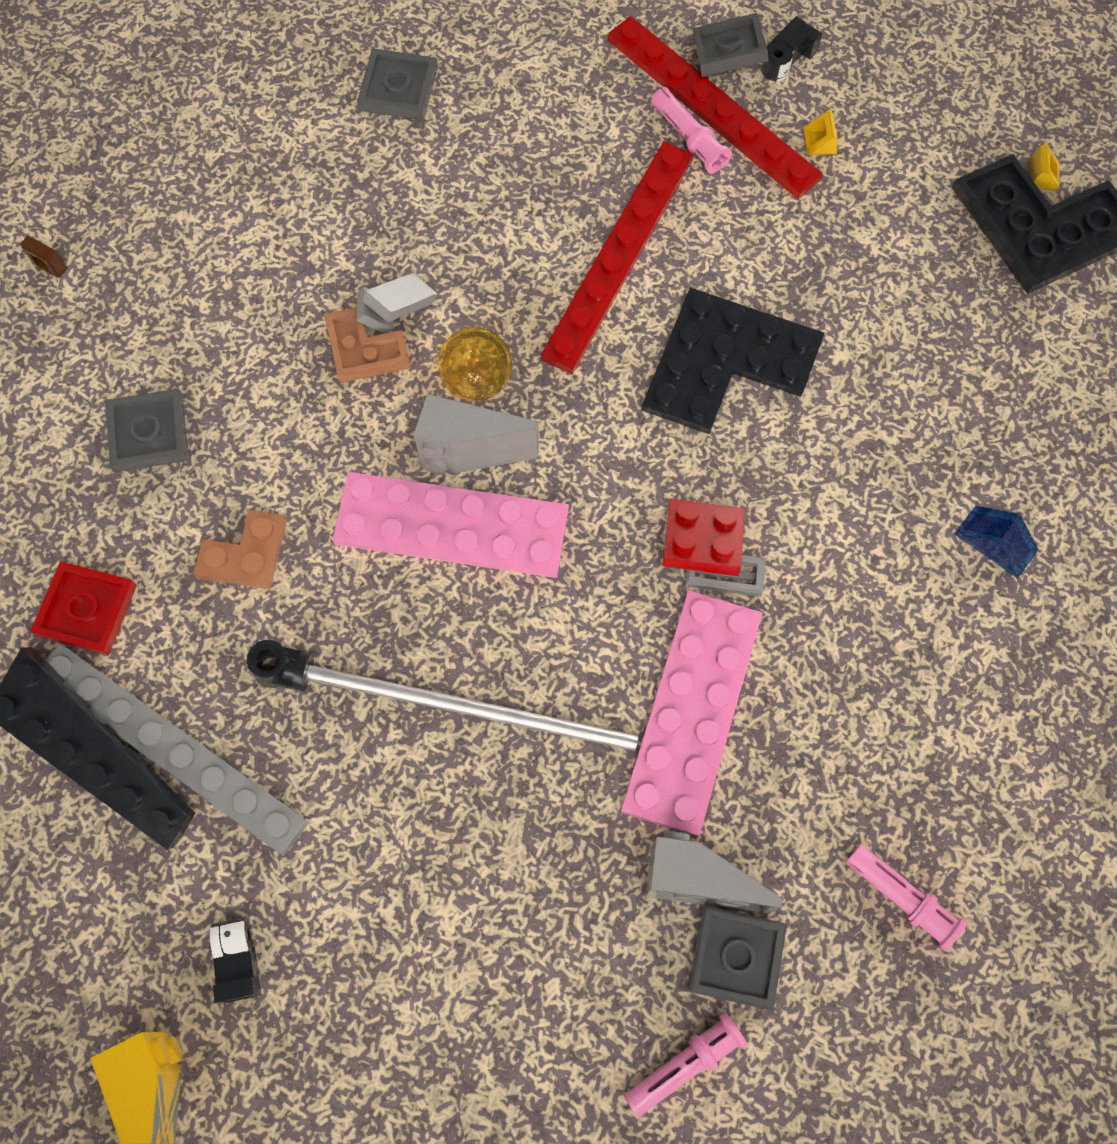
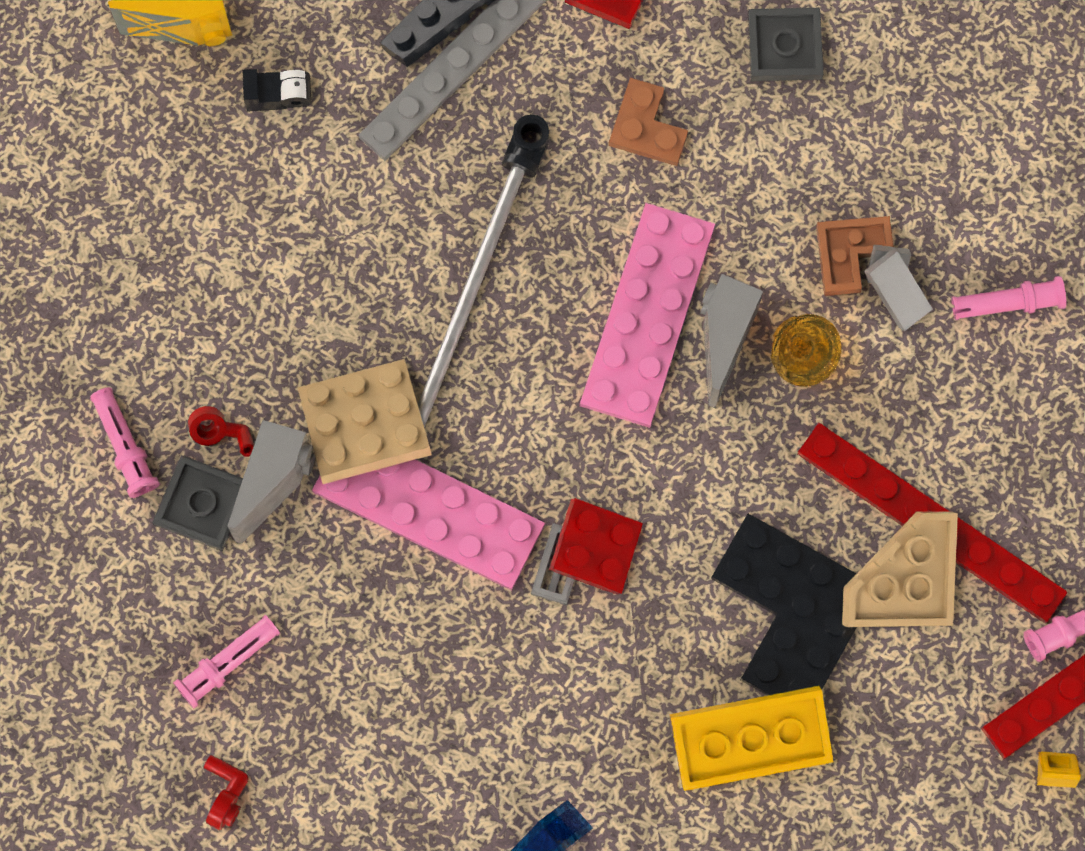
camera: 100 degrees right, 5 degrees up
none -> red plate [188,406,254,457]
none -> red plate [204,755,248,831]
none -> tan plate [297,359,432,484]
none -> yellow plate [669,686,833,791]
none -> tan plate [842,512,958,627]
none -> bright pink pin [951,276,1066,320]

